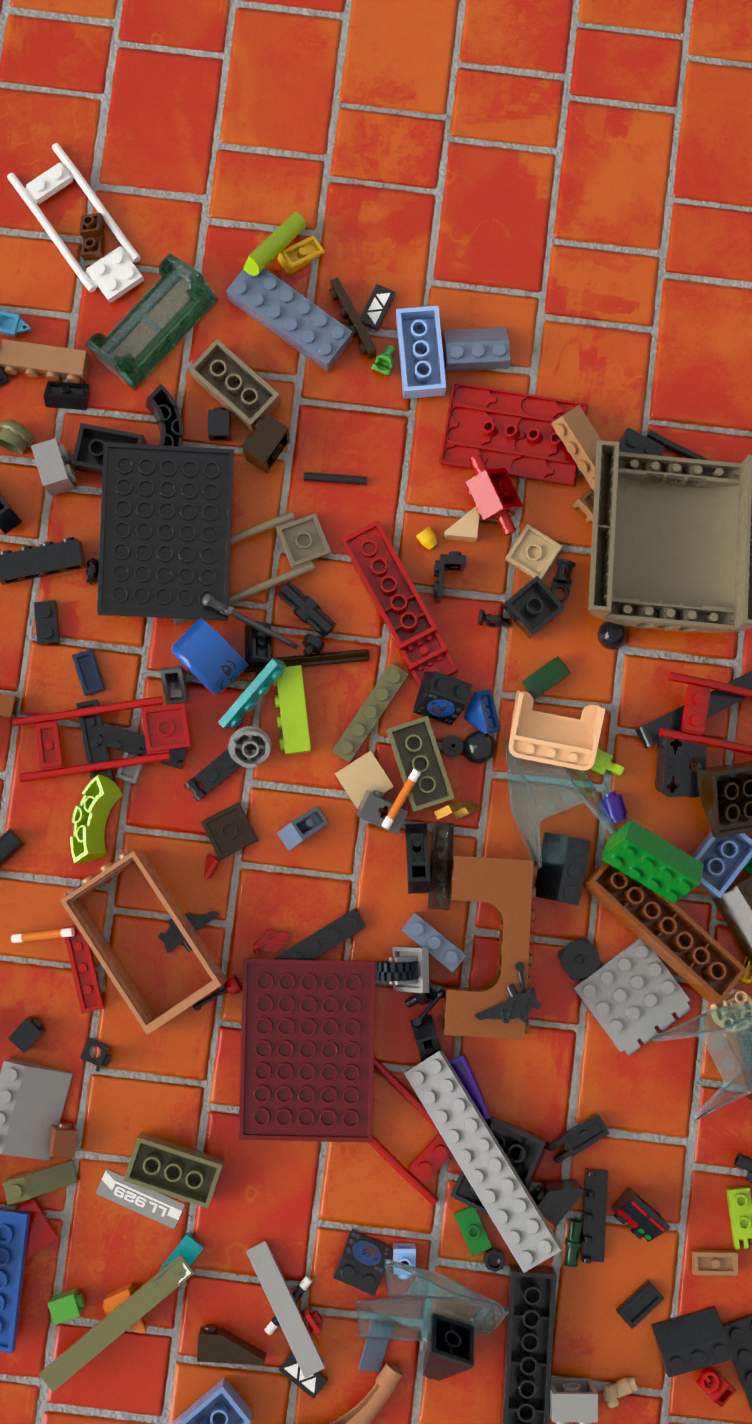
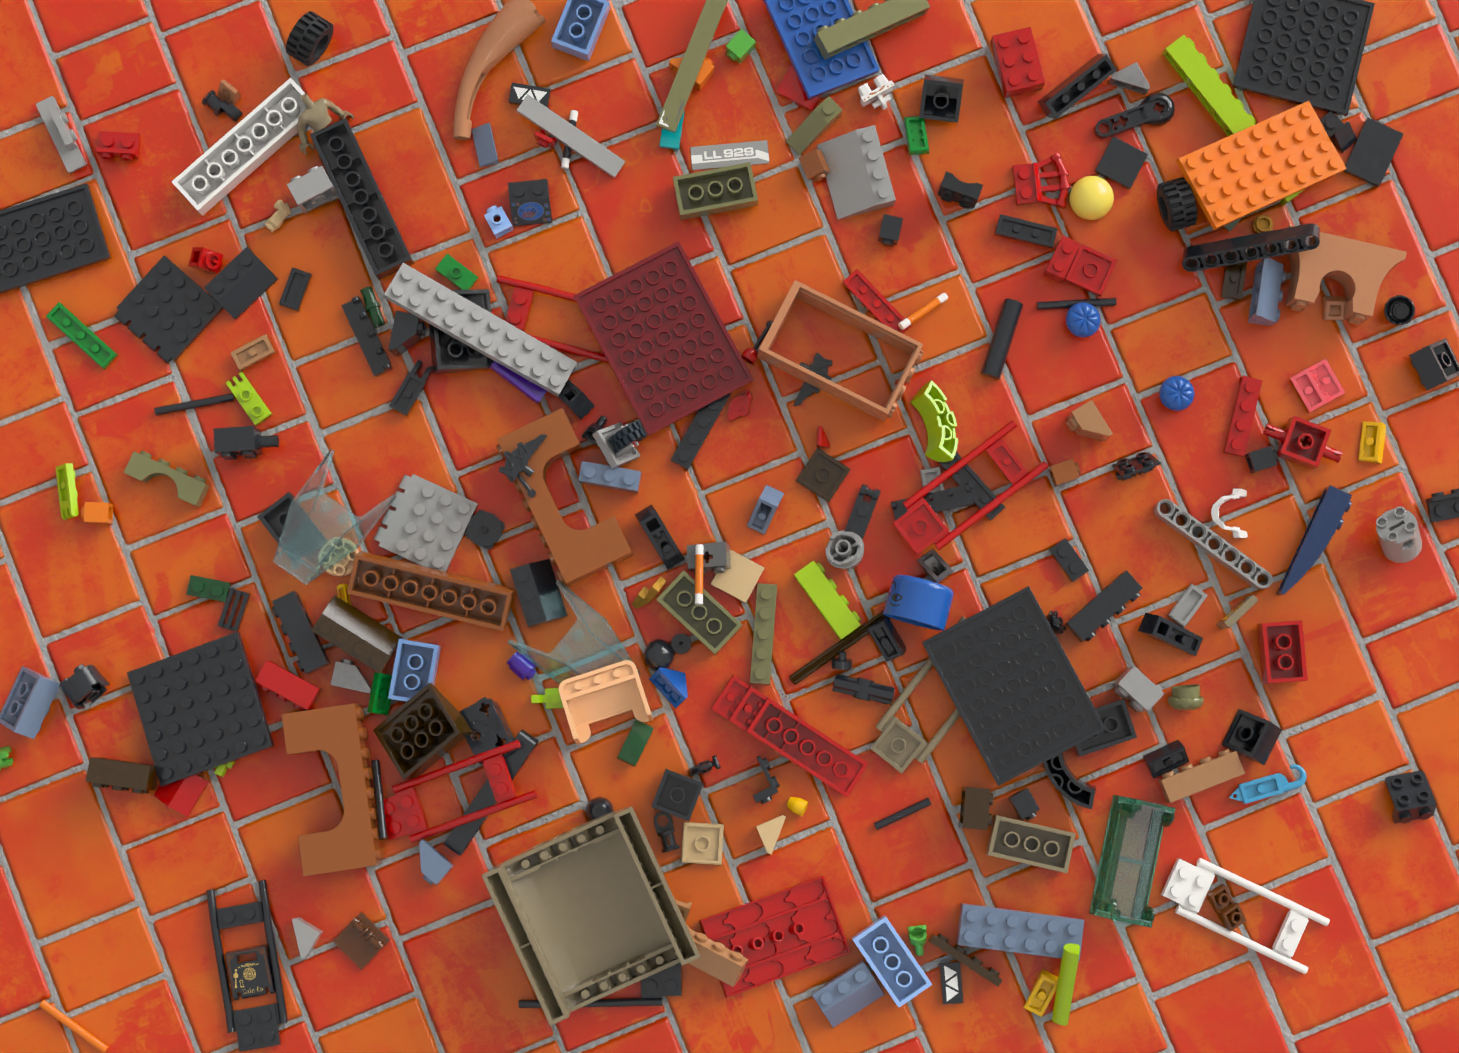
camera: 155 degrees right, 0 degrees up
dark blue tile [72,649,106,696] -> none
black bracket [81,1038,112,1072] -> none
dark brown slope [197,1324,266,1365] -> none
dark grey sword [202,594,298,649] -> none
teal plate [218,658,287,729] -> none
clear light blue windscreen [356,1259,509,1341] -> none
black slope [413,671,473,725] -> none
black hinge [413,990,445,1027] -> none
black slope [423,1313,474,1381] -> none
clear smoke plate [428,822,454,911] -> none
red brick [466,454,523,536] -> none
black tile [483,1247,506,1272] -> none
green brick [601,820,704,903] -> none
black slope [611,1186,670,1242] -> none

